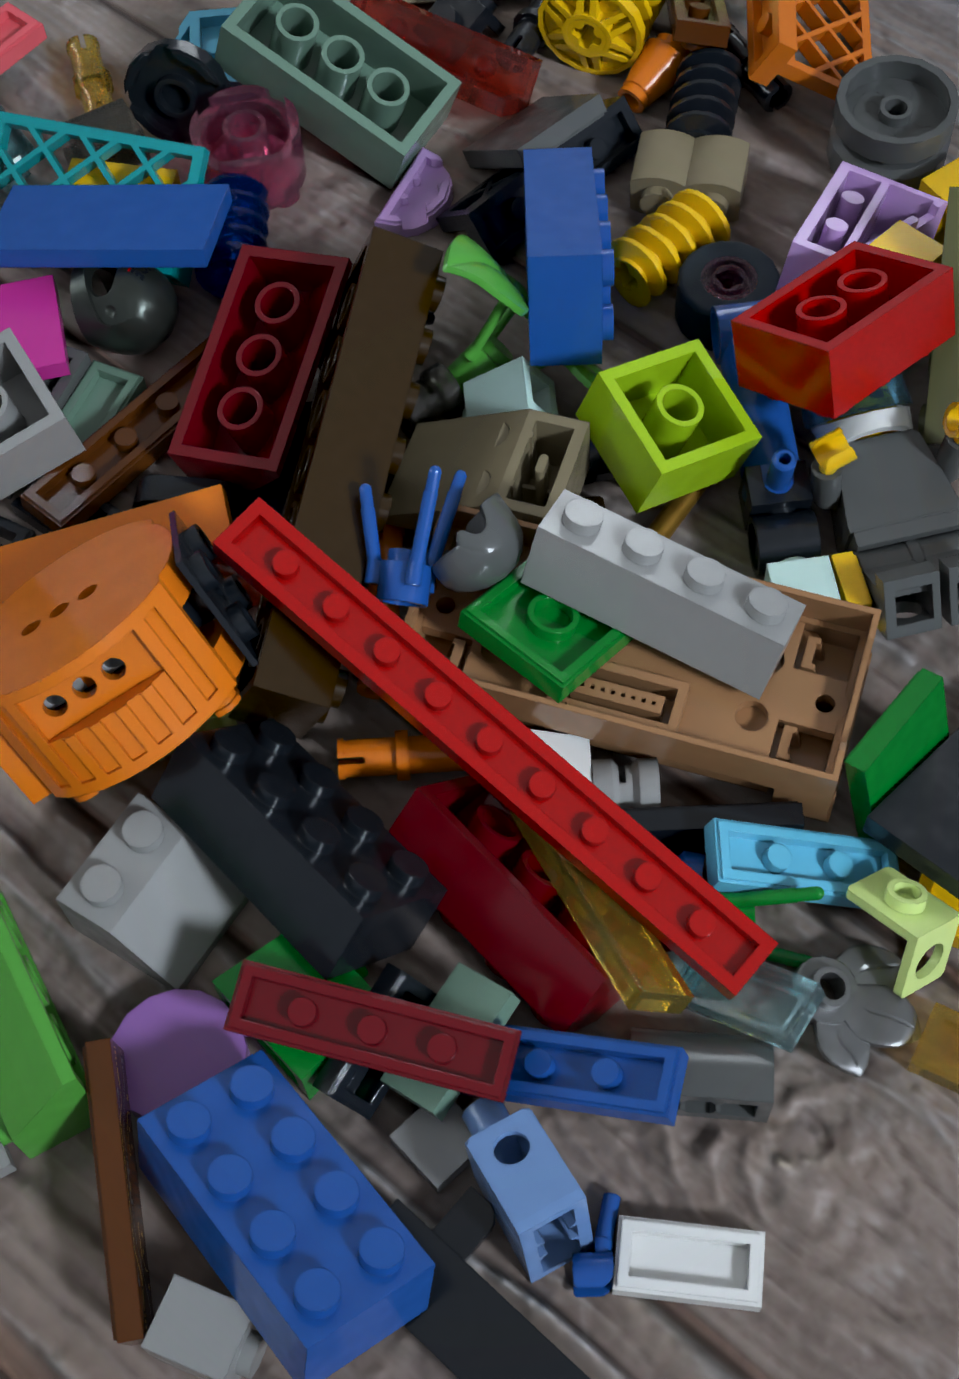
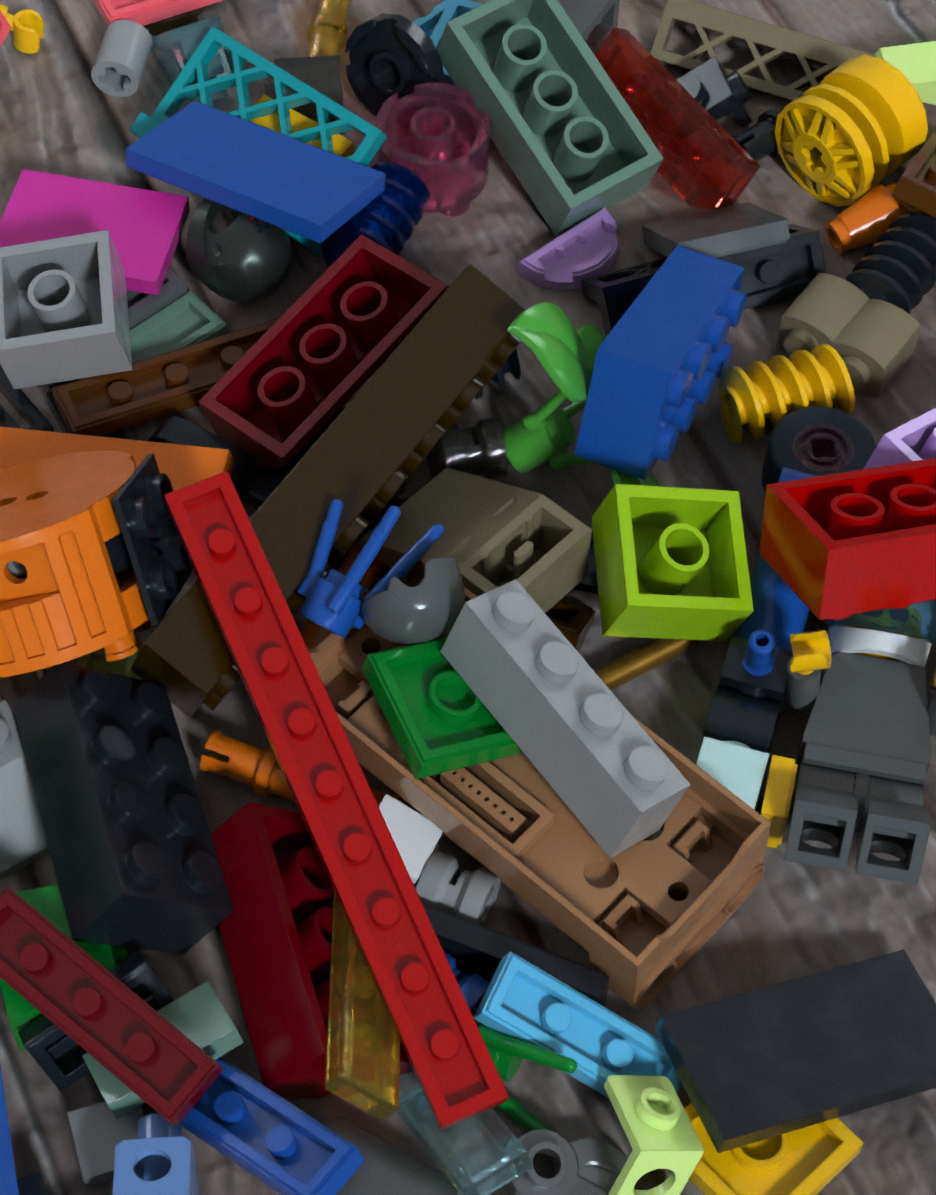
camera: 20 degrees right, 5 degrees down
light aqua brick [462,356,558,418] -> none
green tile [844,668,949,839] -> none

